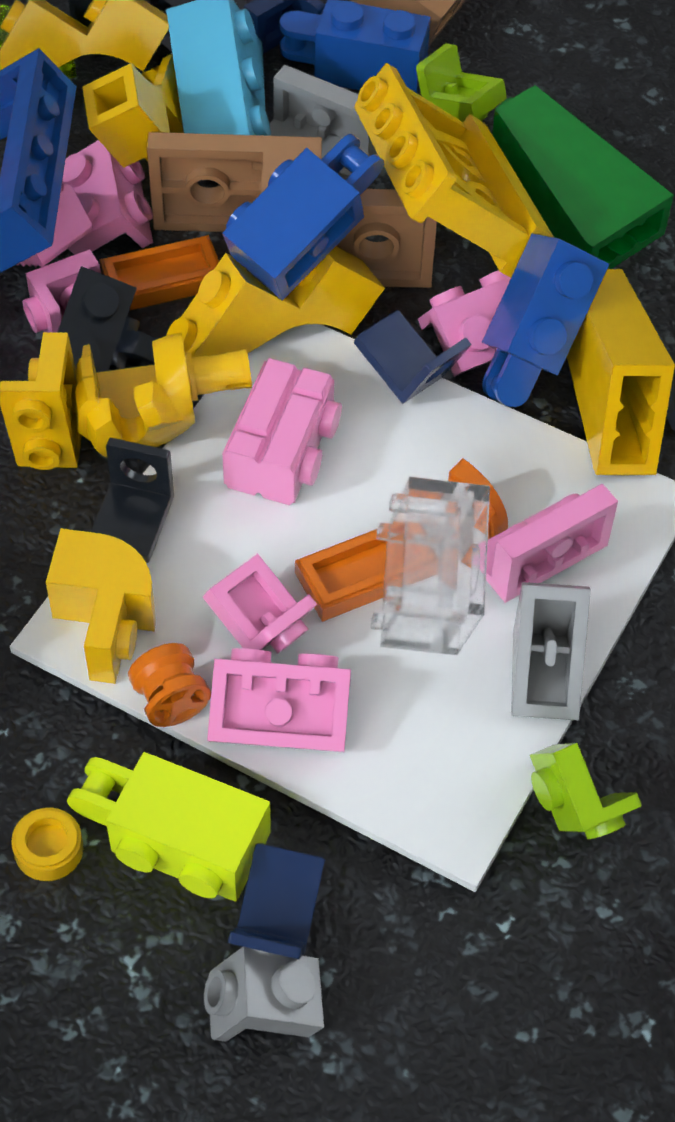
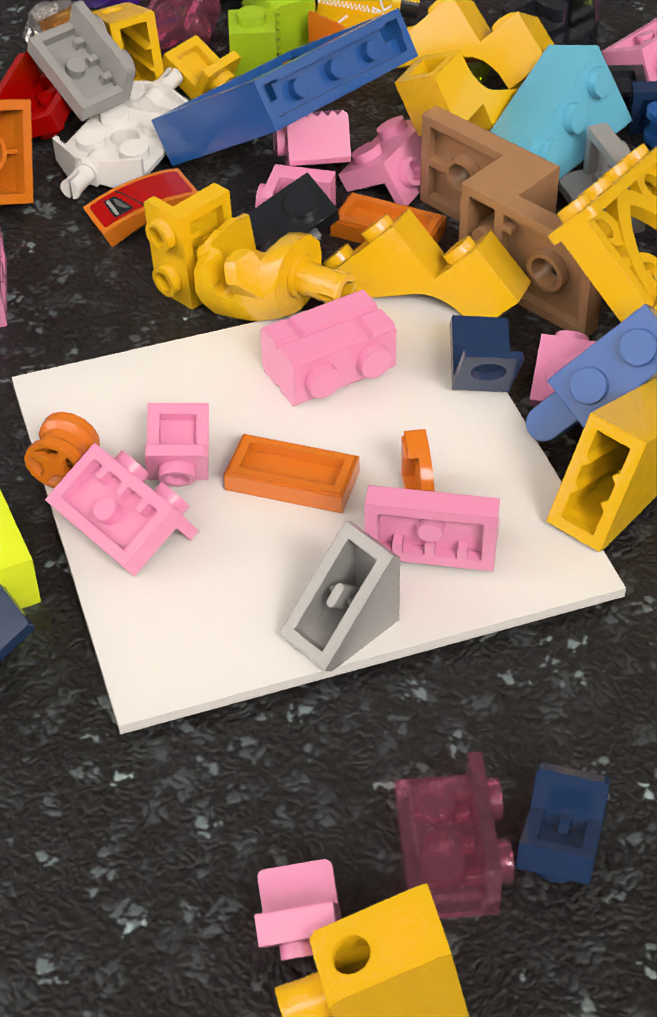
camera: 45 degrees right, 10 degrees down
yellow brick [46,528,156,684] -> none
black bracket [91,438,174,563] -> none
blue brick [222,134,384,301] -> none
clear container [371,477,490,655] -> none
lime bracket [529,743,642,839] -> none

